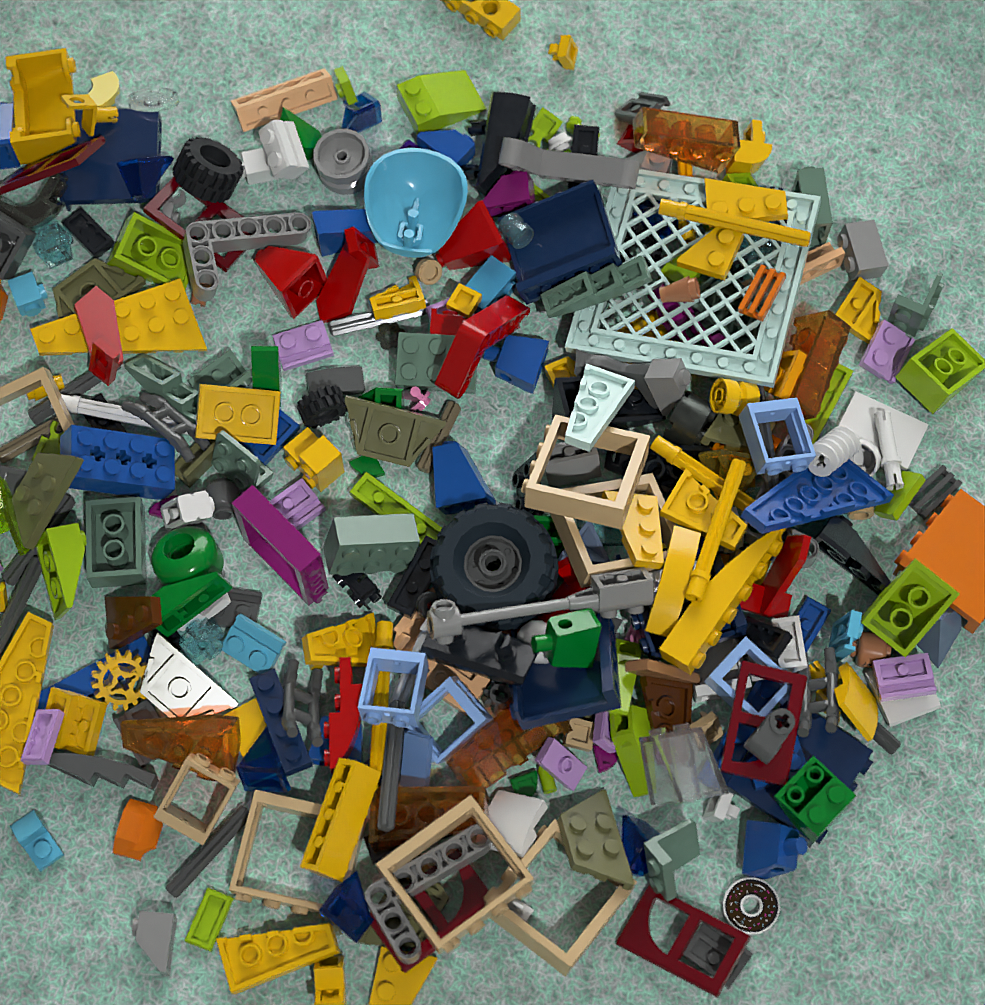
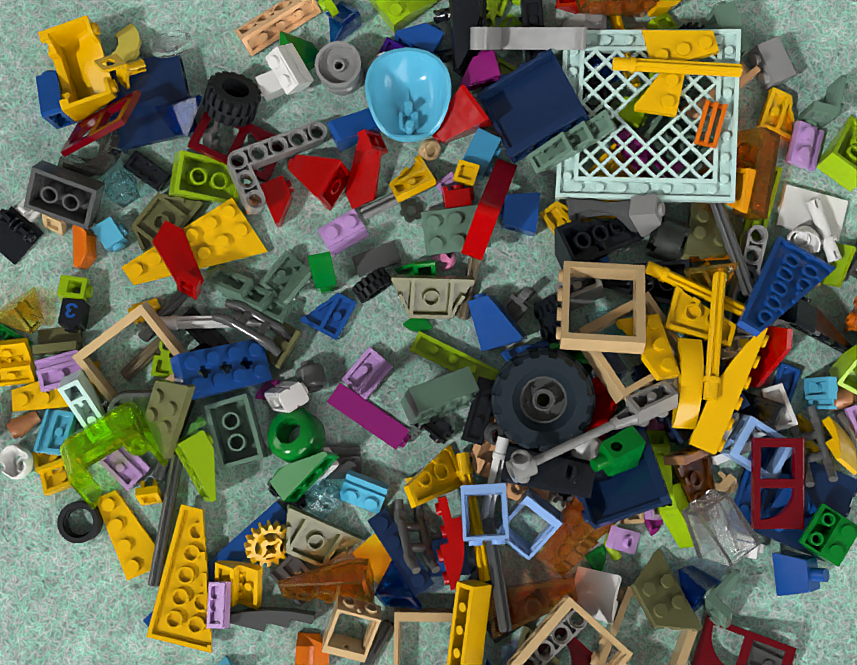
camera: 15 degrees left, 15 degrees up
reddish brown wing [105,596,162,649] -> none
yellow tile [195,384,281,445] -> none
sand green bracket [211,430,274,491] -> none
yellow brick [283,427,345,492] -> none
medium blue tile [400,730,434,793] -> none
clear light blue wheel [498,213,534,249] -> none
white plate [548,132,572,152] -> none
light aqua wing [564,364,635,452] -> none
nougat cone [659,276,701,303] -> none
yellow wheel [709,378,760,416] -> none
tile [722,877,780,935] -> none
light blue window [739,398,816,476] -> none
dark grey piece [743,709,795,765] -> none
white piece [808,426,861,477] -> none
none -> red slope [260,175,295,227]
none -> dark grey plate [502,286,536,323]

